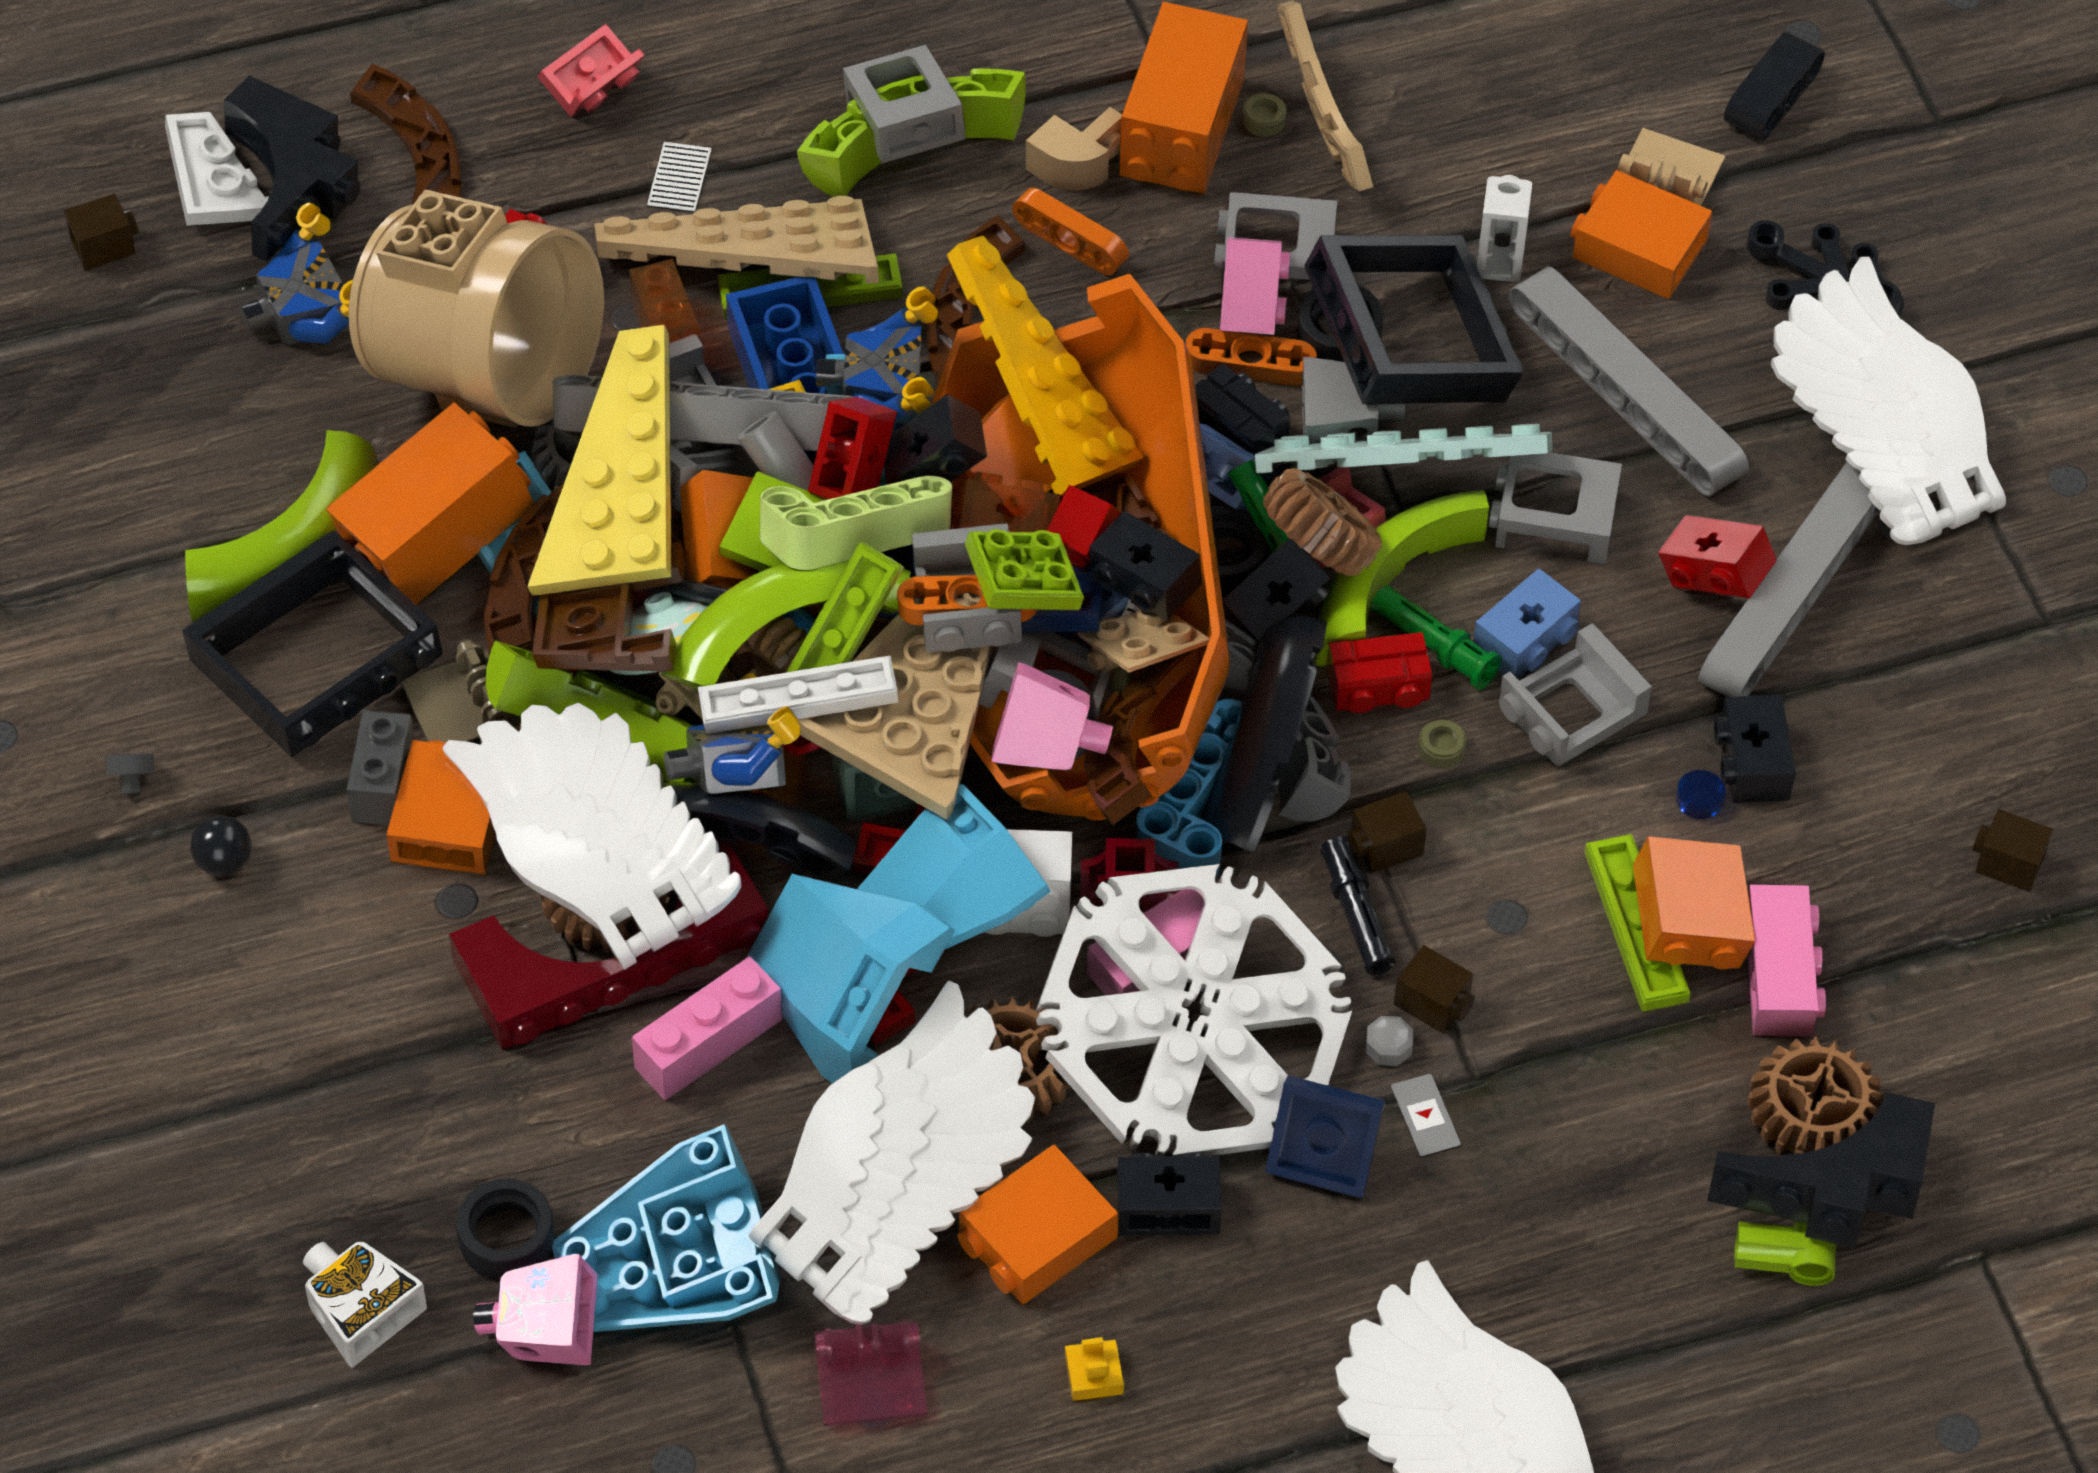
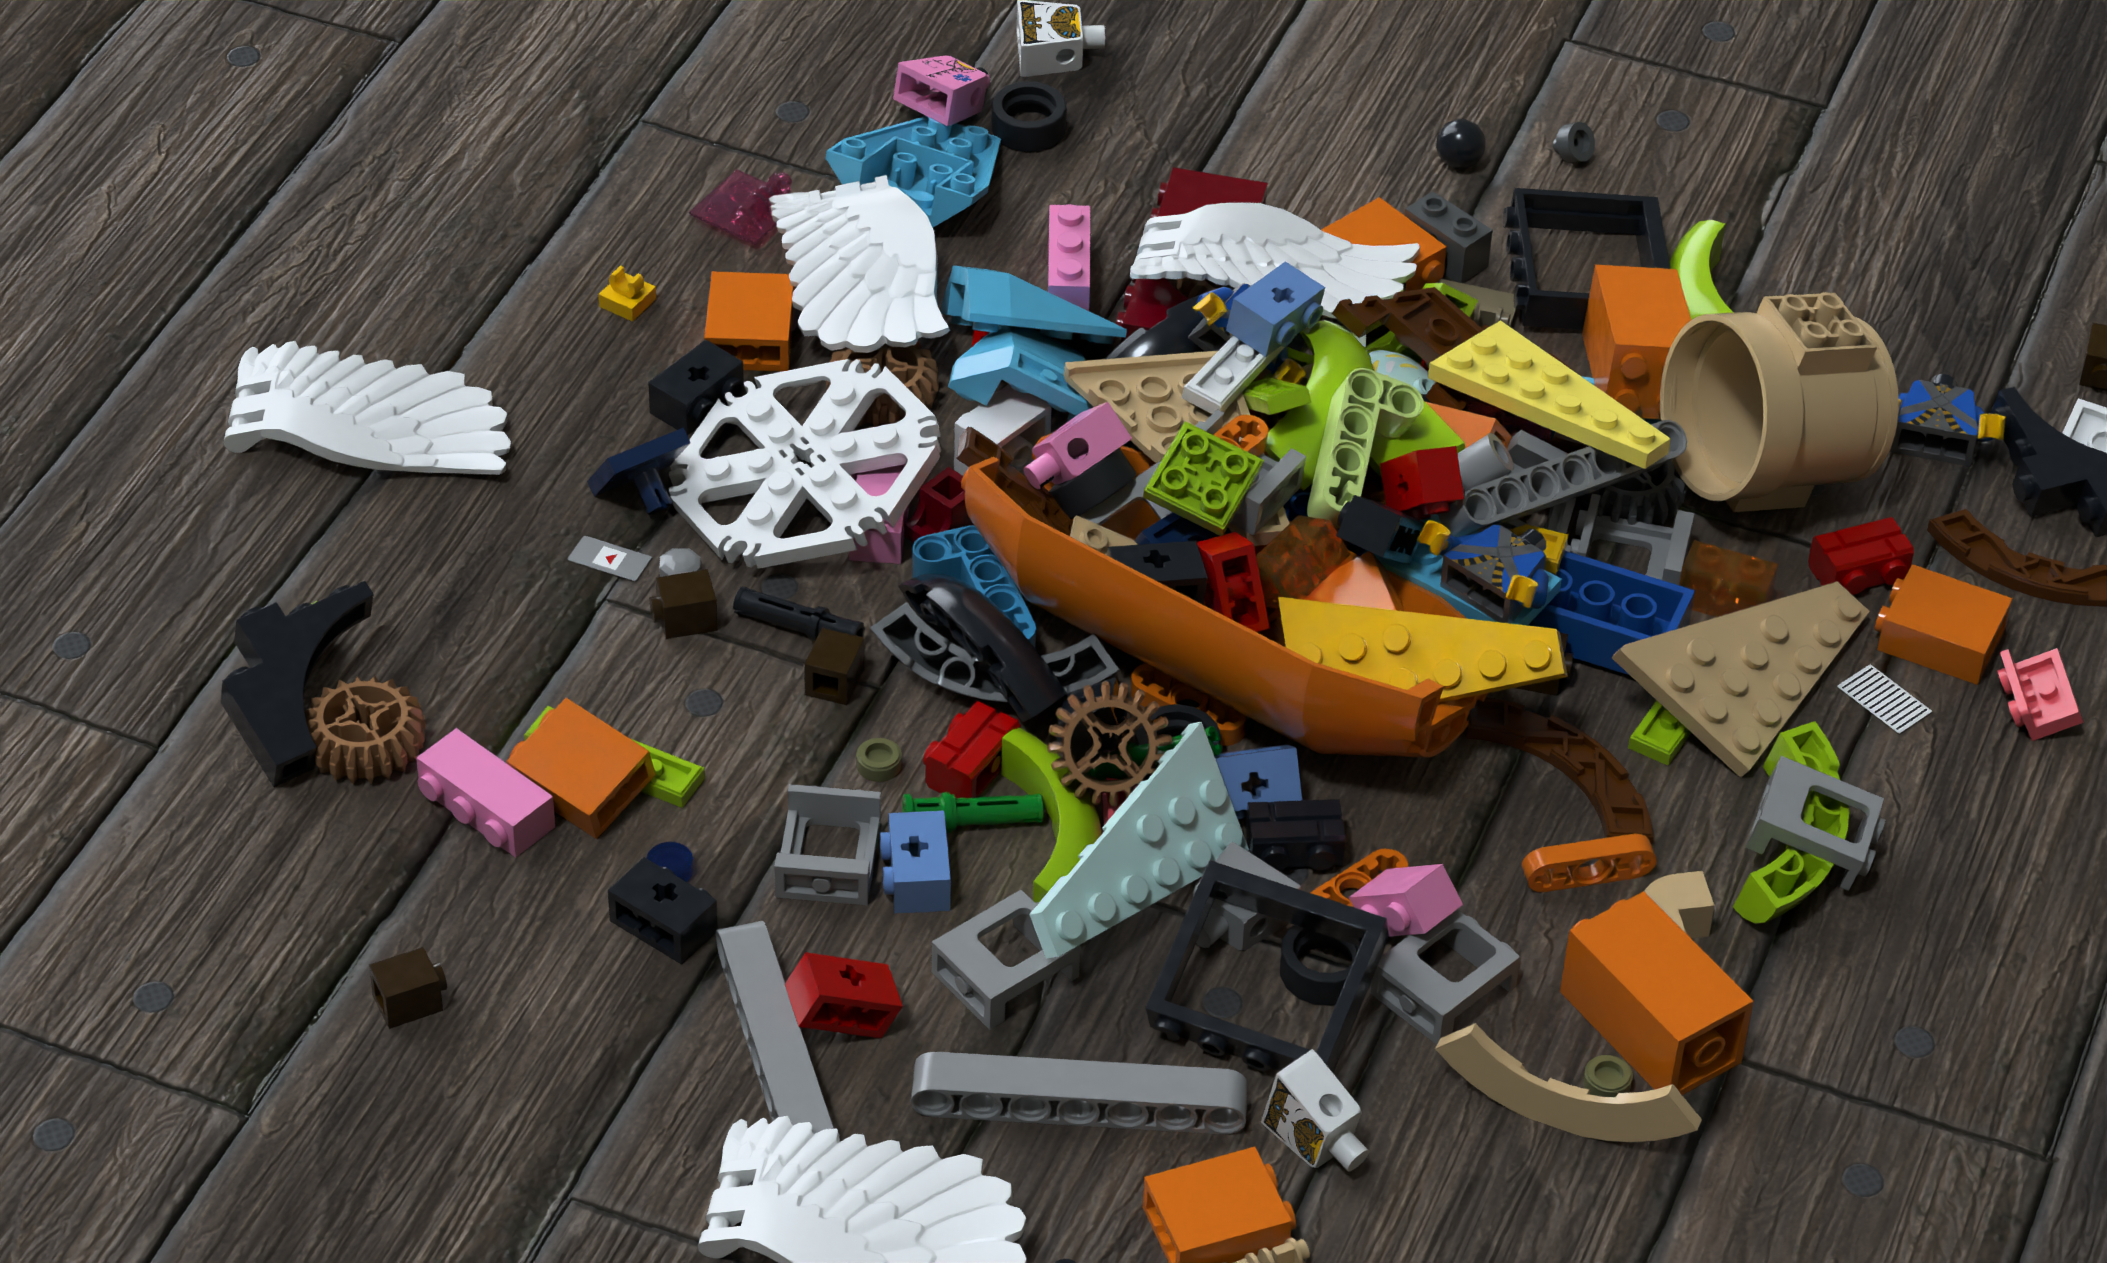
camera: 130 degrees right, 10 degrees down
none -> medium blue brick [1226,261,1325,357]
none -> orange brick [1874,564,2013,685]

